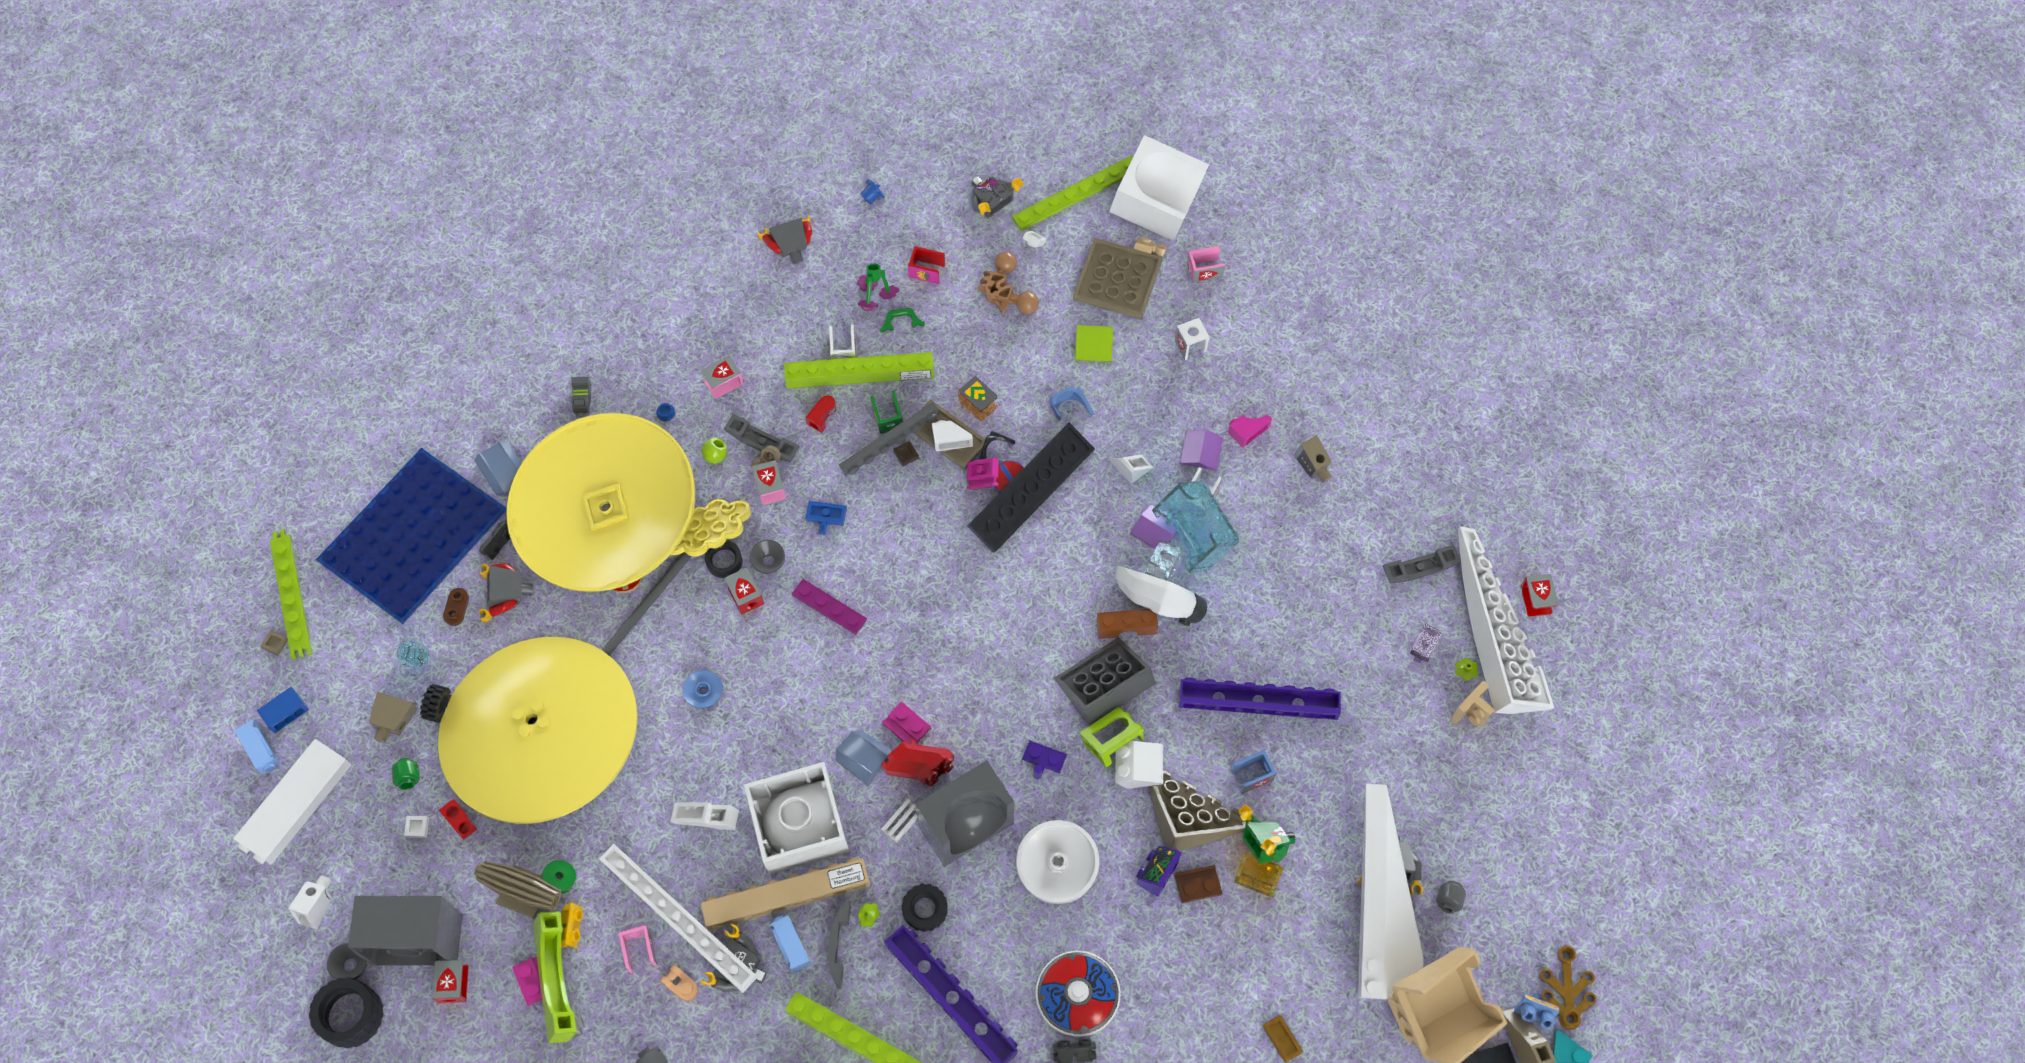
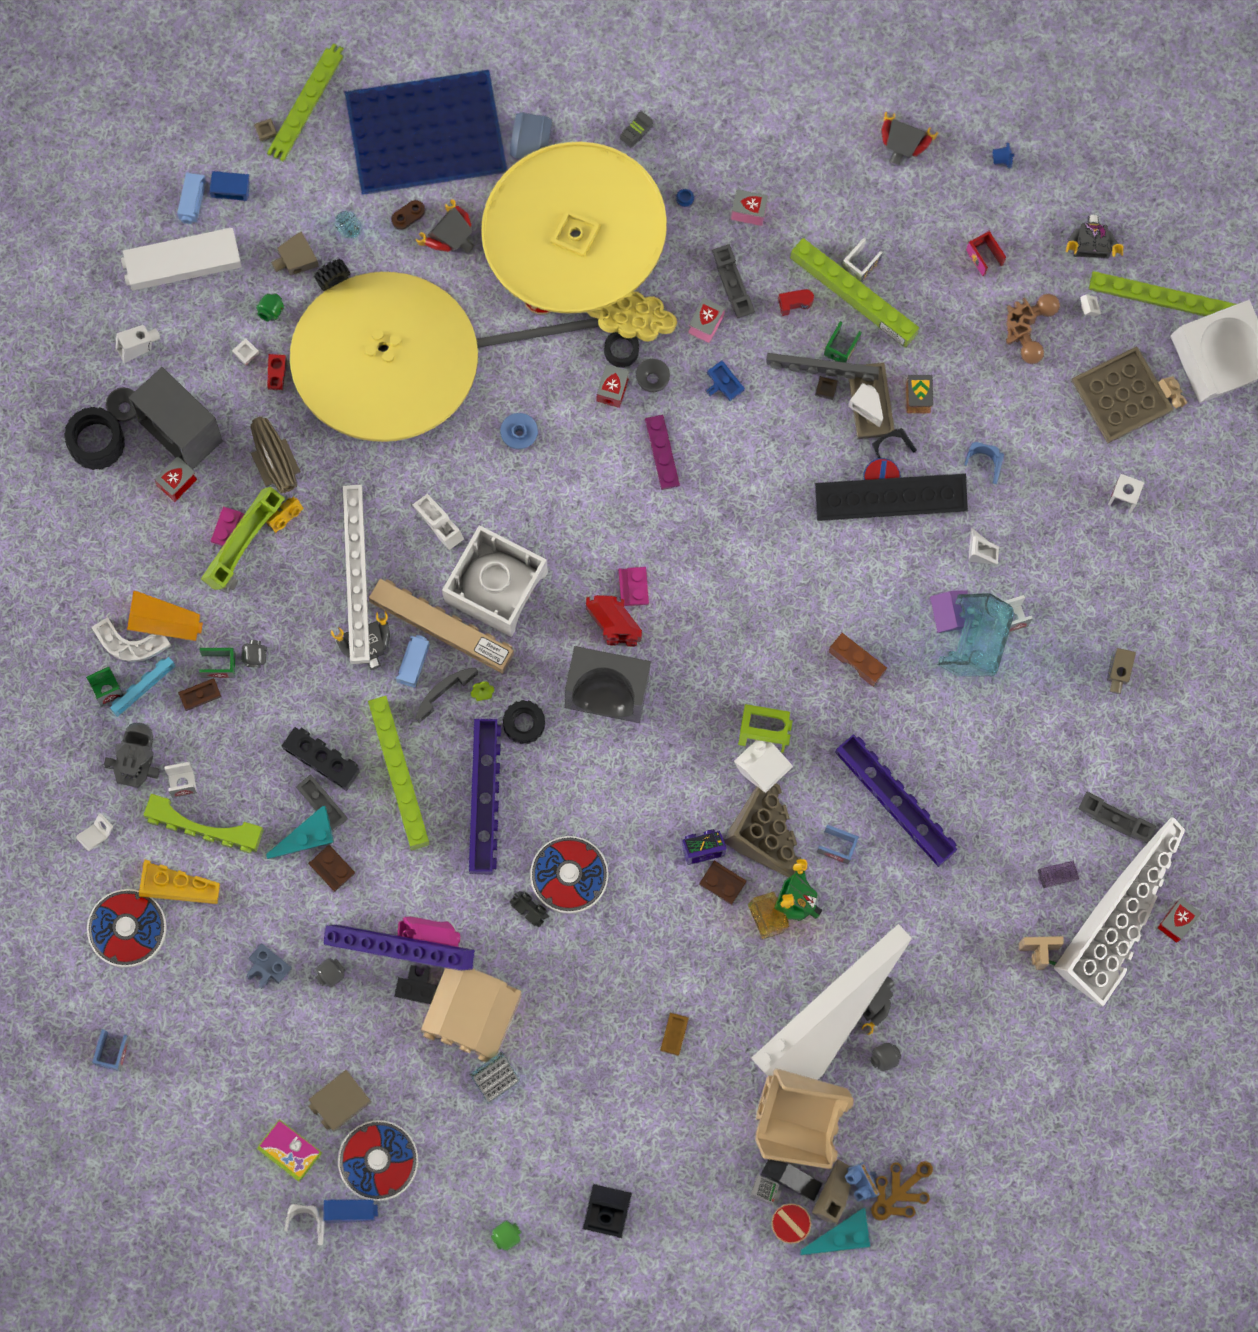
camera: 40 degrees right, 10 degrees up
pearl dark grey hinge [479,520,511,560] -> none
green piece [541,860,576,894] -> none
bright pink piece [618,925,658,974] -> none
light nougat plate [659,964,698,1001] -> none
lime piece [701,438,728,464] -> none
dark tan plate [752,445,781,466] -> none
sand blue slope [836,731,891,786] -> none
plant [857,263,899,311] -> none
green helmet [880,307,925,332] -> none
white tile [881,799,918,843] -> none
dark pink plate [967,458,998,490] -> none
white dish [1016,820,1099,904] -> none
dark purple plate [1022,740,1067,779] -> none
dark grey slope [1054,637,1156,725] -> none
lime slope [1075,325,1113,362] -> none
white piece [1115,566,1207,627] -> none
clear brick [1145,540,1183,581] -> none
medium lavender slope [1180,430,1223,471] -> none
bright pink piece [1187,246,1225,282] -> none
dark pink arch [1228,414,1272,448] -> none
lime plant [1455,657,1478,681] -> none

